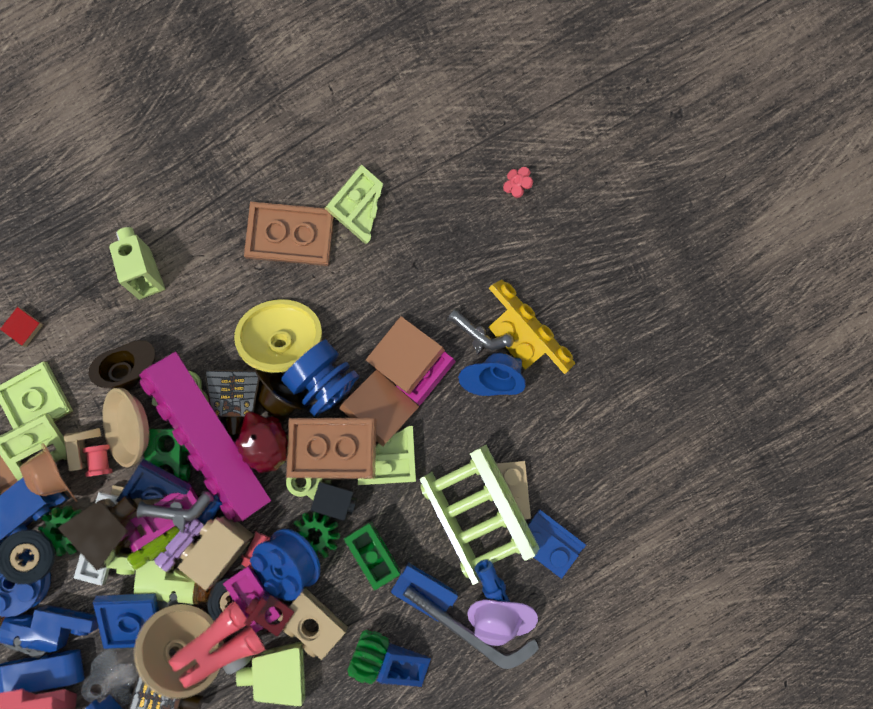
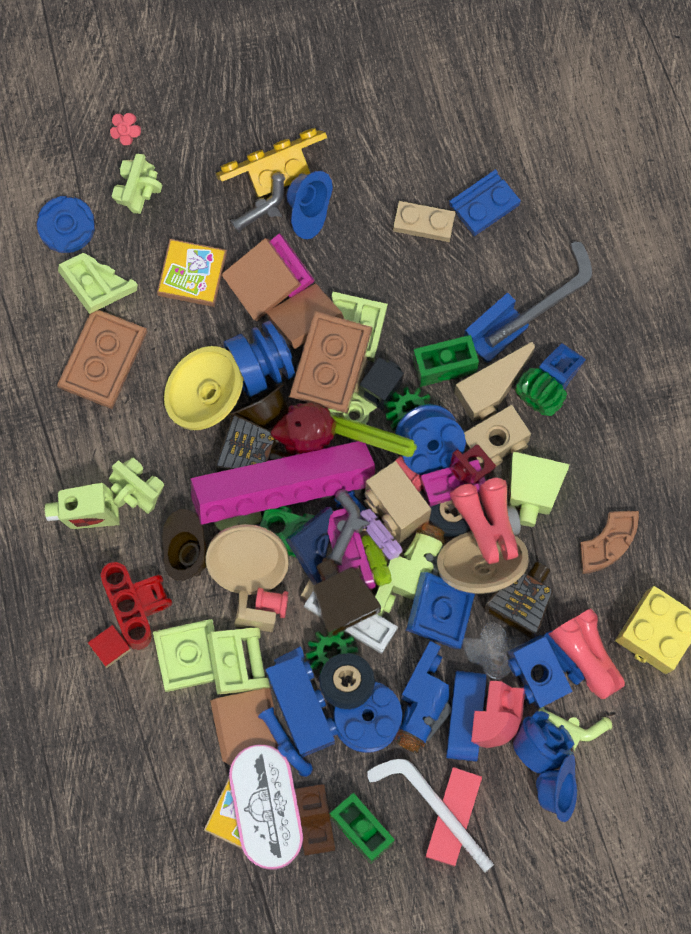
camera: 70 degrees left, 10 degrees down
nougat piece [20,443,78,503] -> none
yellowish green fence [420,445,540,585] -> none
lavender piece [468,600,538,646] -> none
blue pin [474,560,510,602] -> none
none -> blue tile [37,196,95,253]
none -> red beam [101,562,173,650]
none -> yellowish green hips [108,458,164,514]
none -> yellowish green hips [112,154,163,214]
none -> tile [157,239,227,307]
none -> lime axle [331,413,417,457]
none -> tan slope [455,342,535,422]

